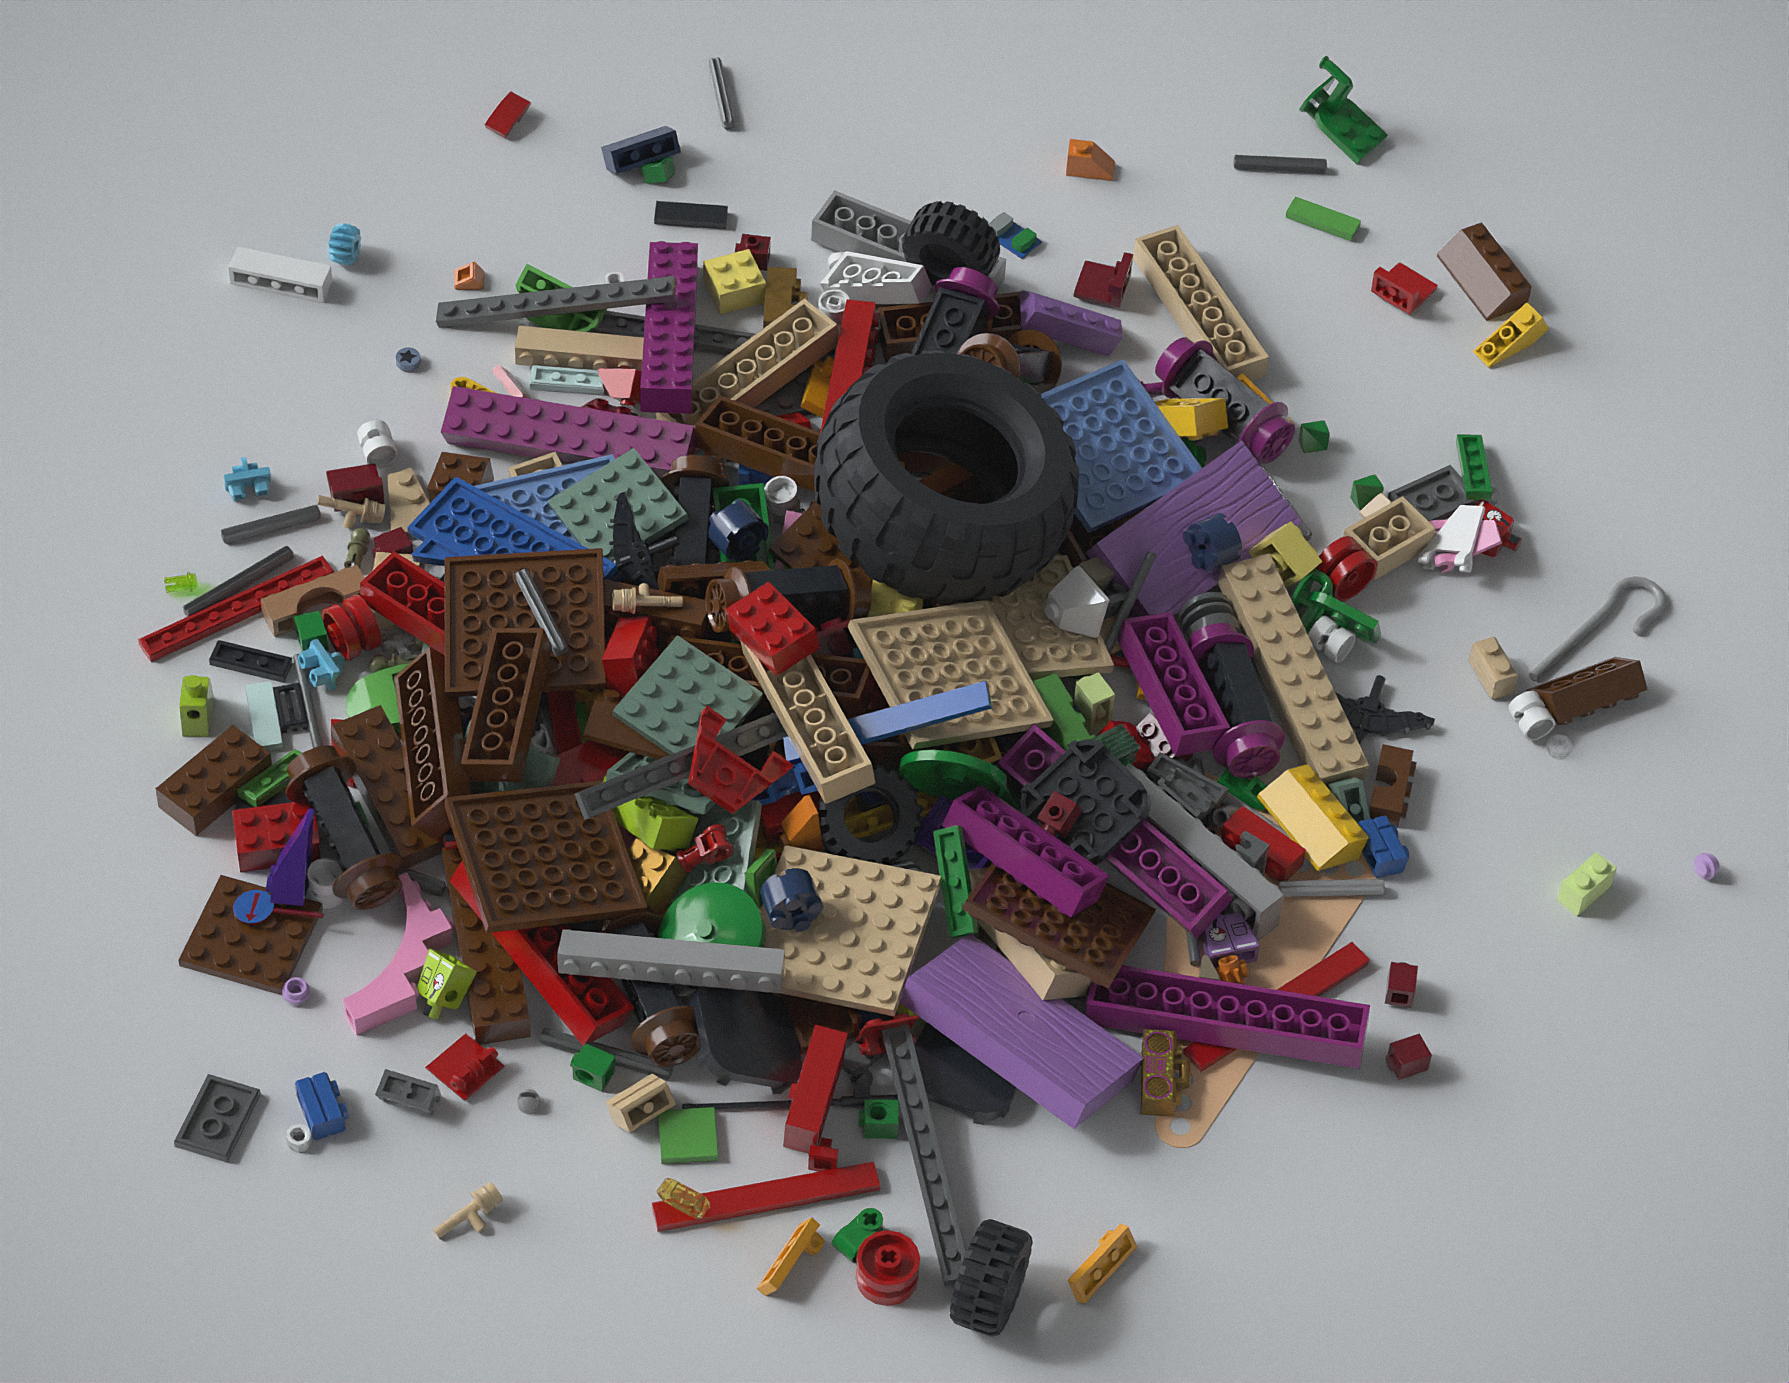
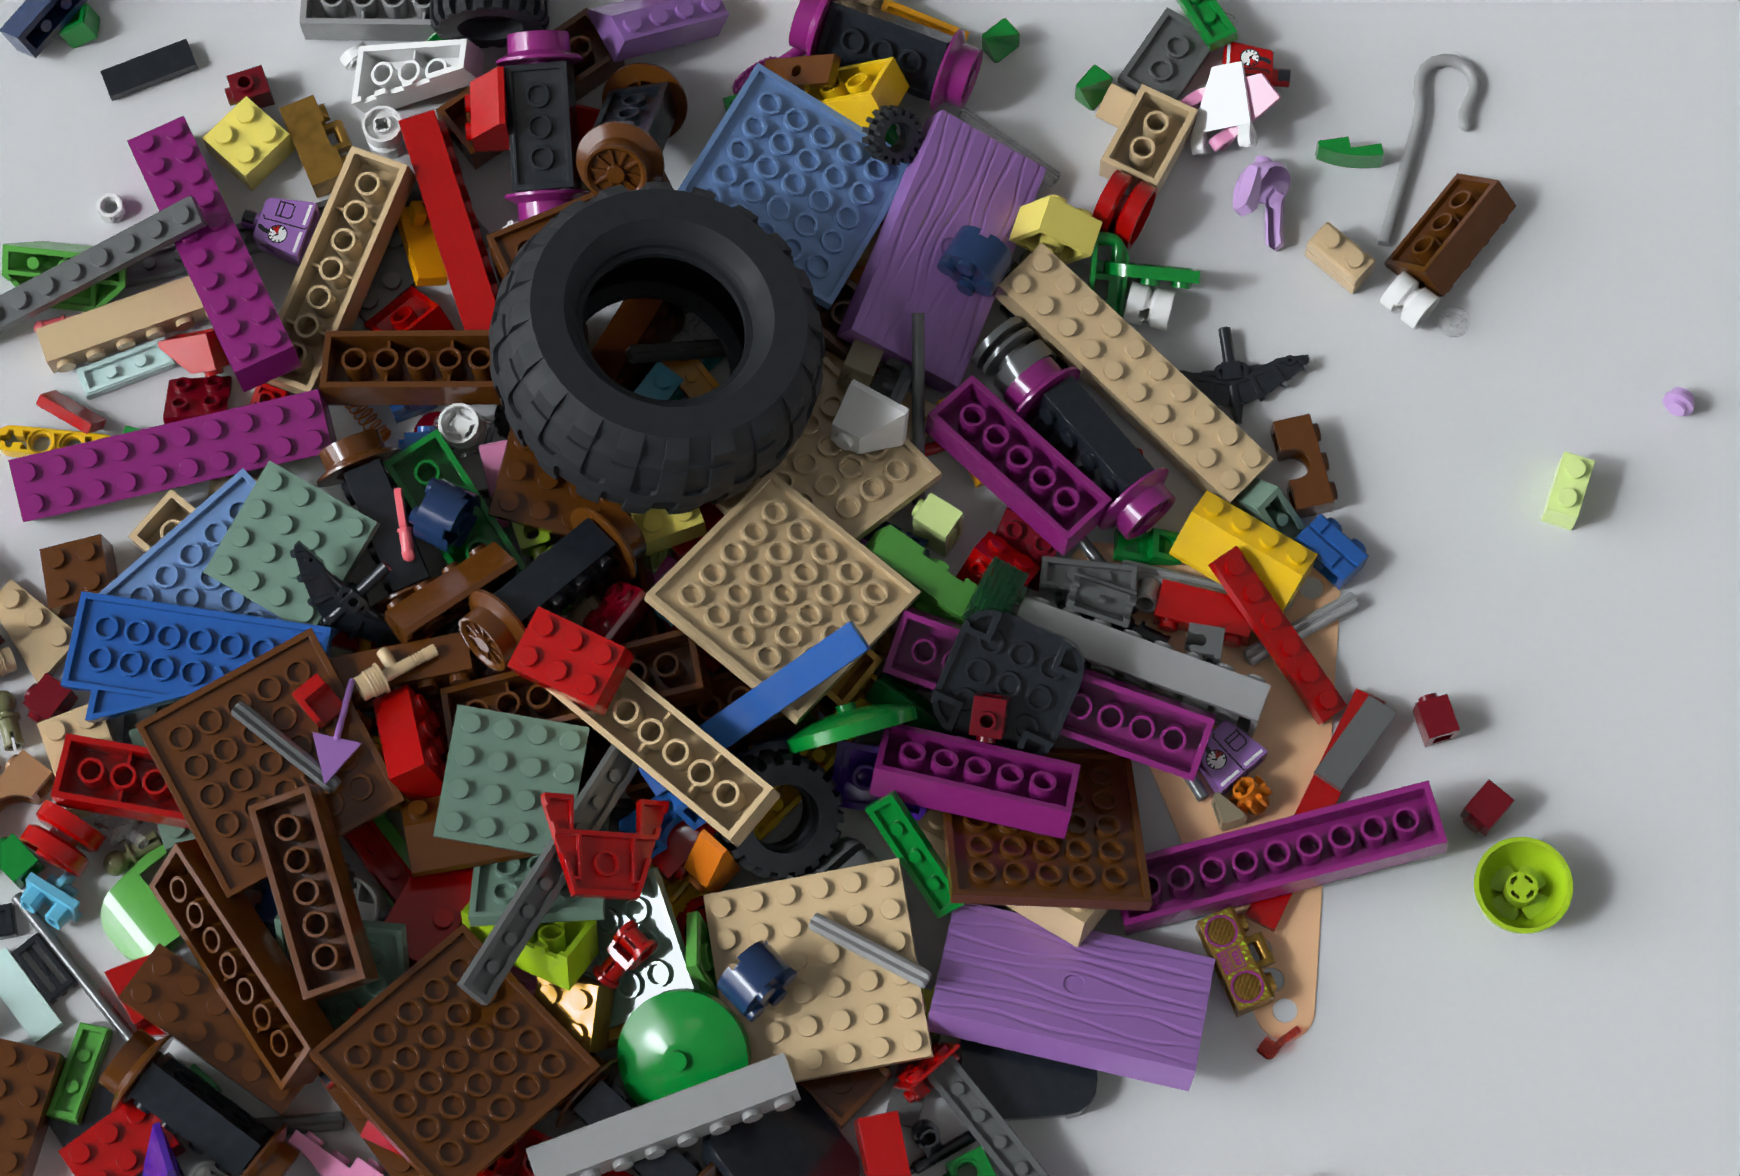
camera: 20 degrees left, 20 degrees up
none -> medium lavender torso [241,198,321,267]
none -> red panel [291,673,343,729]
none -> medium lavender piece [312,678,362,785]
none -> coral piece [394,488,416,562]
none -> red slope [465,66,510,152]
none -> reddish brown tile [764,54,841,89]
none -> light grey axle [808,913,931,988]
none -> black tyre [862,105,923,165]
none -> red plate [1208,545,1347,725]
none -> lavender piece [1232,156,1291,252]
none -> clear red hand [1256,1026,1302,1060]
none -> dark grey tile [1314,695,1397,792]
none -> green slope [1315,136,1384,168]
none -> lime piece [1473,837,1573,934]

